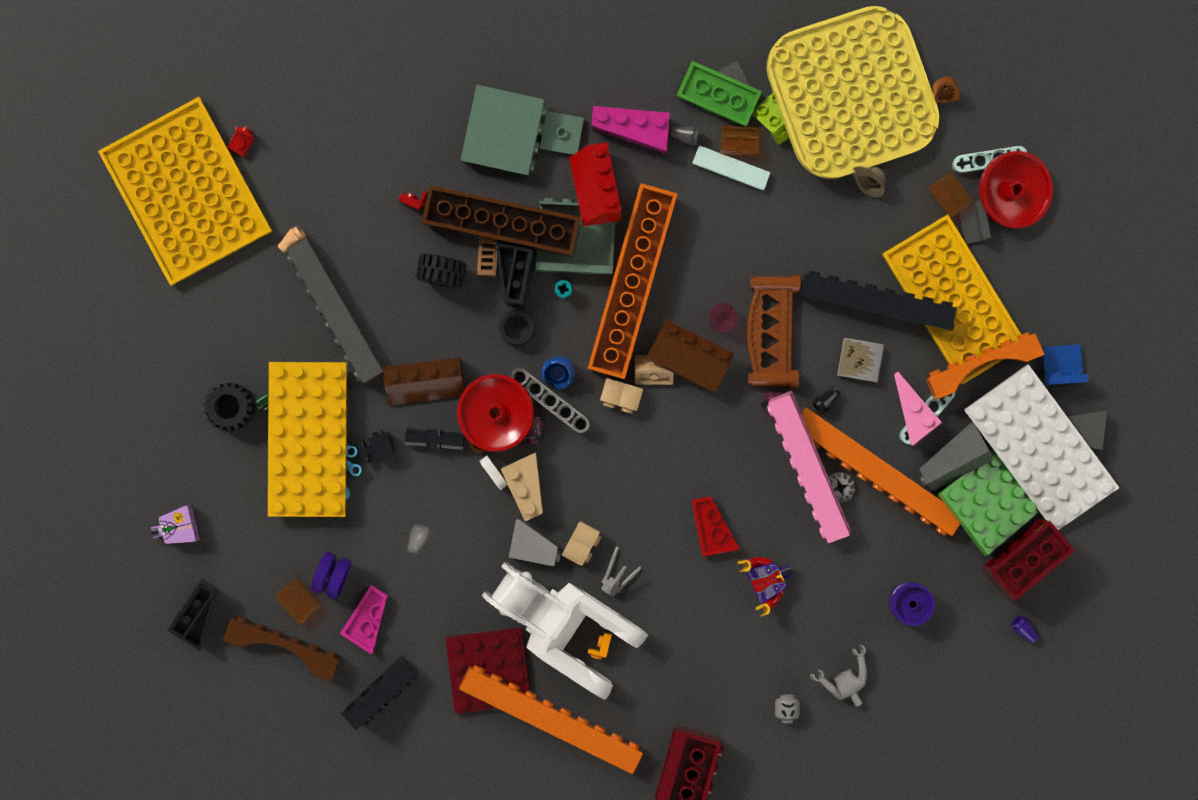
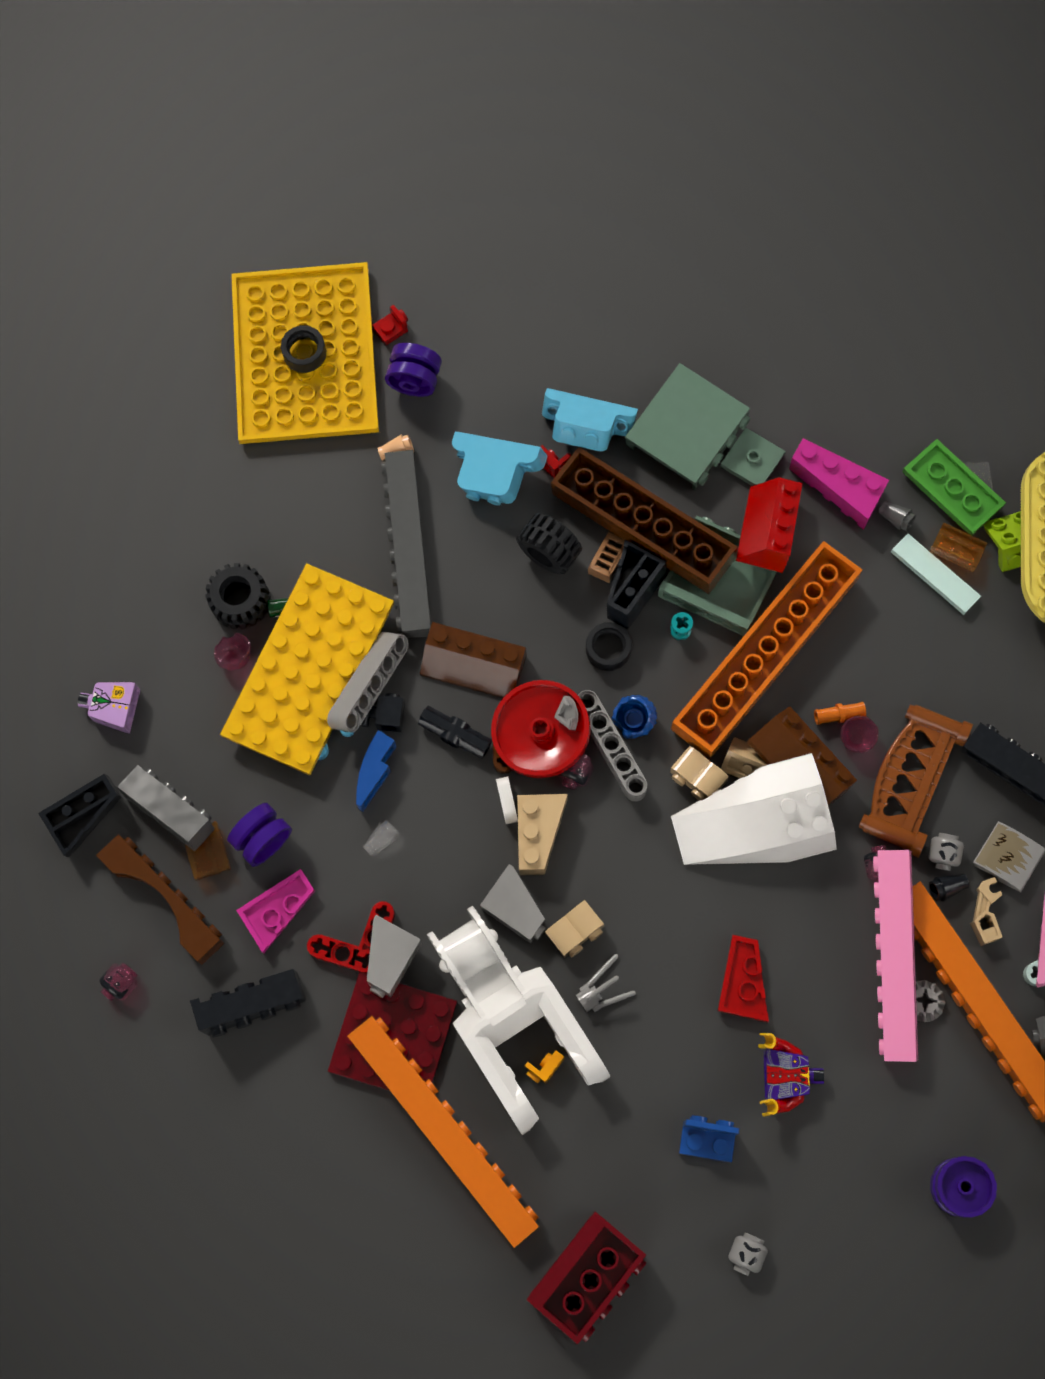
camera: 30 degrees right, 15 degrees down
light grey piece [810,645,867,707] -> none
none -> clear pink head [99,962,138,1001]
none -> brick [117,765,215,852]
none -> clear pink hair [214,633,251,671]
none -> black tyre [281,325,327,373]
none -> red beam [307,901,395,974]
none -> light grey beam [327,632,408,732]
none -> blue slope [356,730,397,812]
none -> light grey slope [367,915,422,998]
none -> dark purple wheel [384,343,442,397]
none -> medium azure brick [452,431,548,505]
none -> medium azure brick [542,388,638,451]
none -> light grey tile [554,696,578,730]
none -> white wedge [671,753,837,865]
none -> blue bracket [679,1115,740,1163]
none -> orange pin [814,702,866,725]
none -> light grey head [928,833,964,871]
none -> tan piece [970,877,1002,946]

